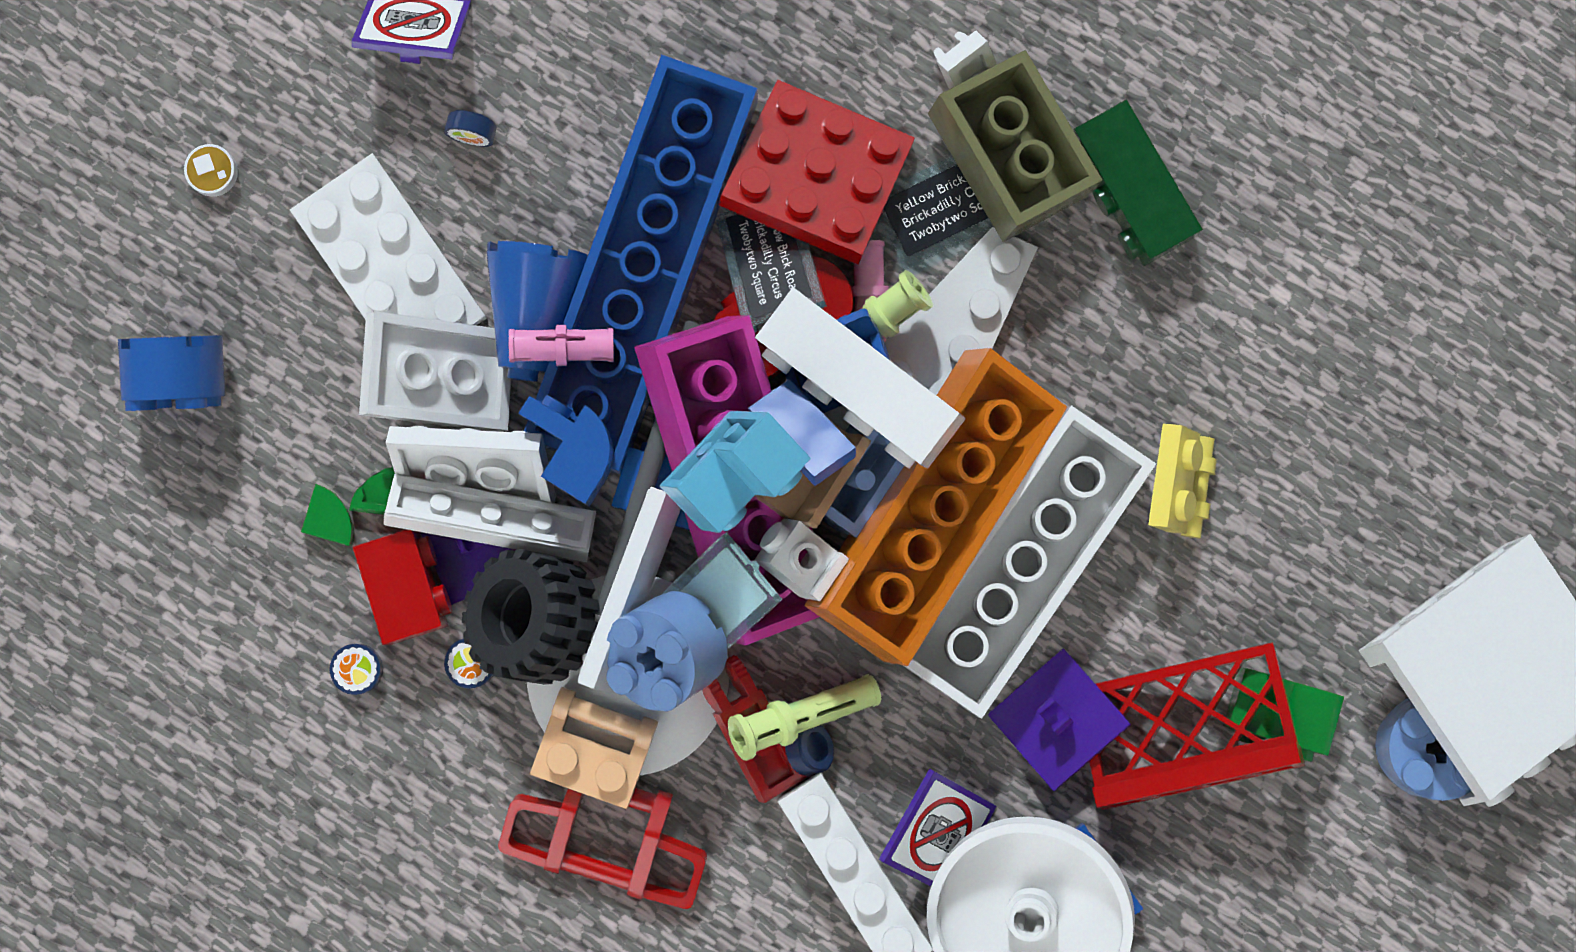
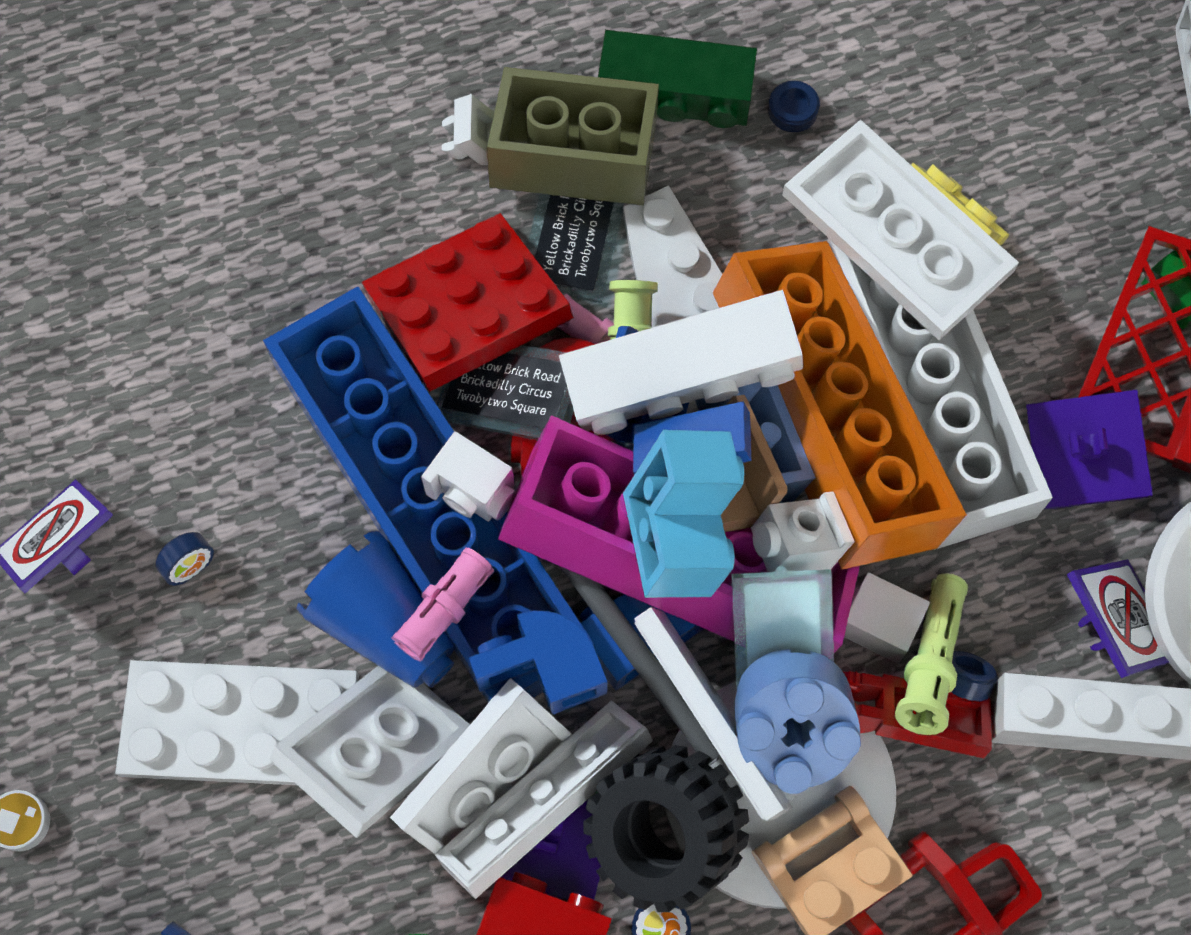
camera: 55 degrees left, 15 degrees down
green tile [349,467,395,515] -> none
none -> white brick [421,431,516,522]
none -> dark blue tile [768,81,820,132]
none -> white plate [782,120,1019,340]
none -> white brick [844,572,930,664]

